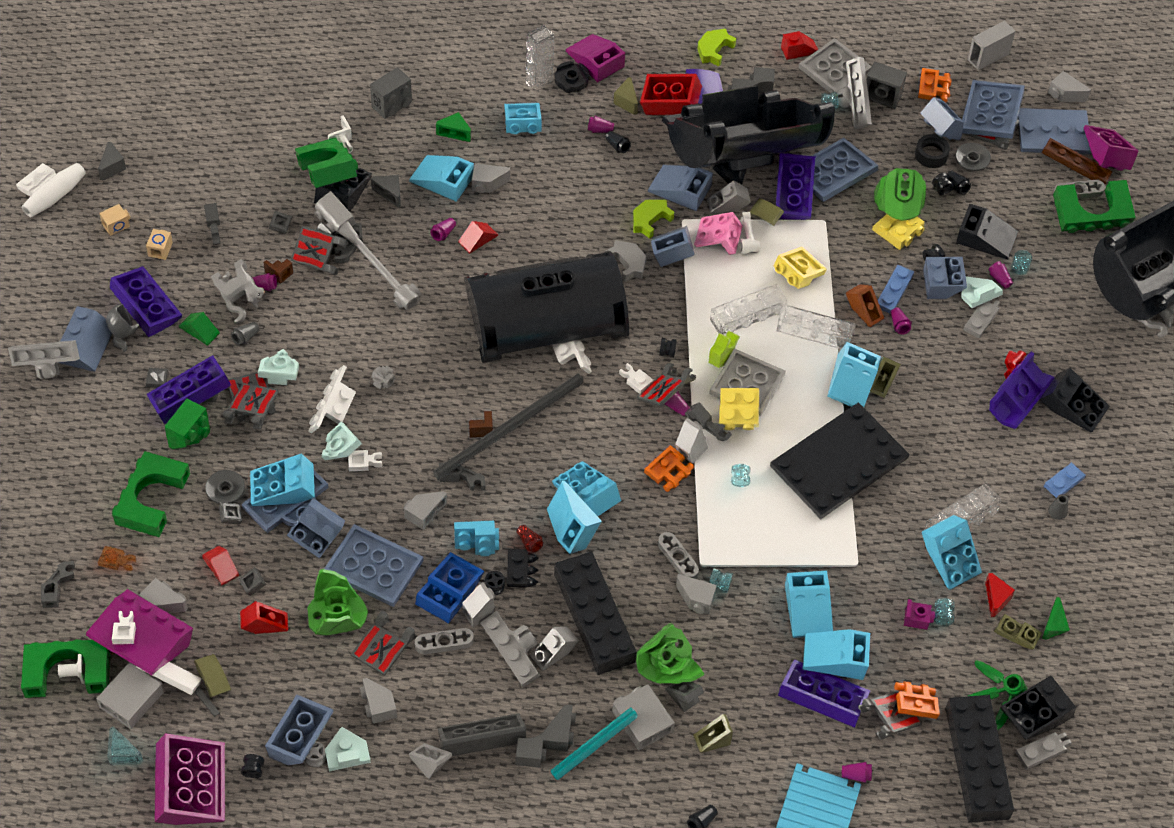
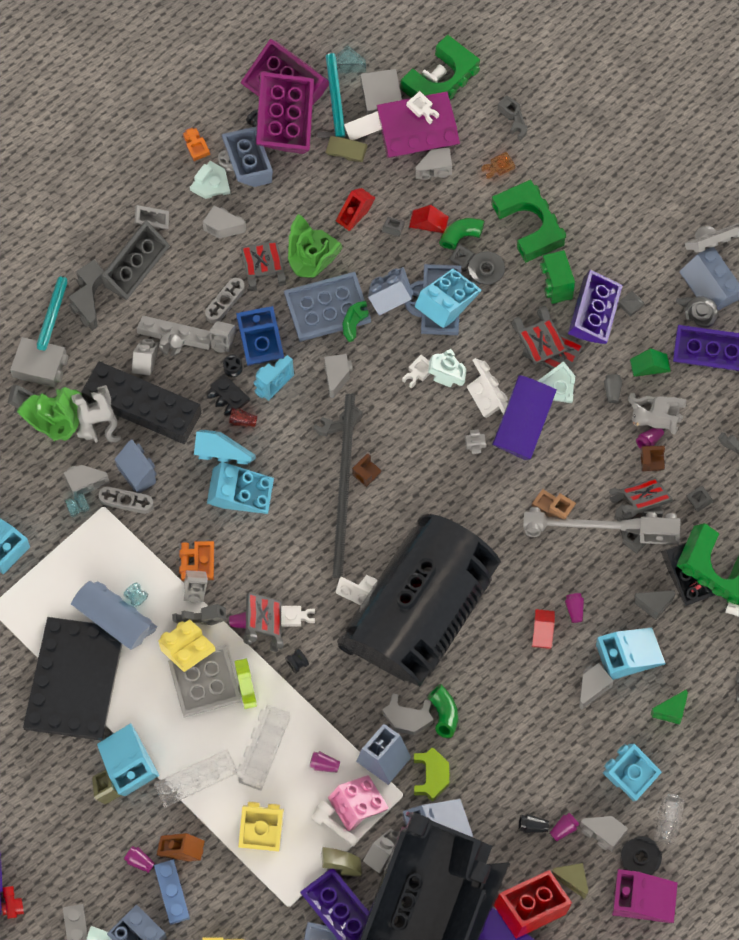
camera: 140 degrees right, 10 degrees up
none -> light grey animal [71,385,121,443]
none -> sand blue brick [71,581,158,650]
none -> sand blue slope [115,439,157,493]
none -> orange plate [183,128,210,161]
none -> magenta slope [256,72,314,154]
none -> magenta cone [309,751,340,773]
none -> teal axle [326,53,346,138]
none -> green piece [342,301,369,342]
none -> green cylinder [427,684,459,738]
none -> green cylinder [439,218,485,250]
none -> dark purple slope [492,375,557,460]
none -> medium nougat slope [532,489,576,519]
none -> light grey slope [580,816,628,852]

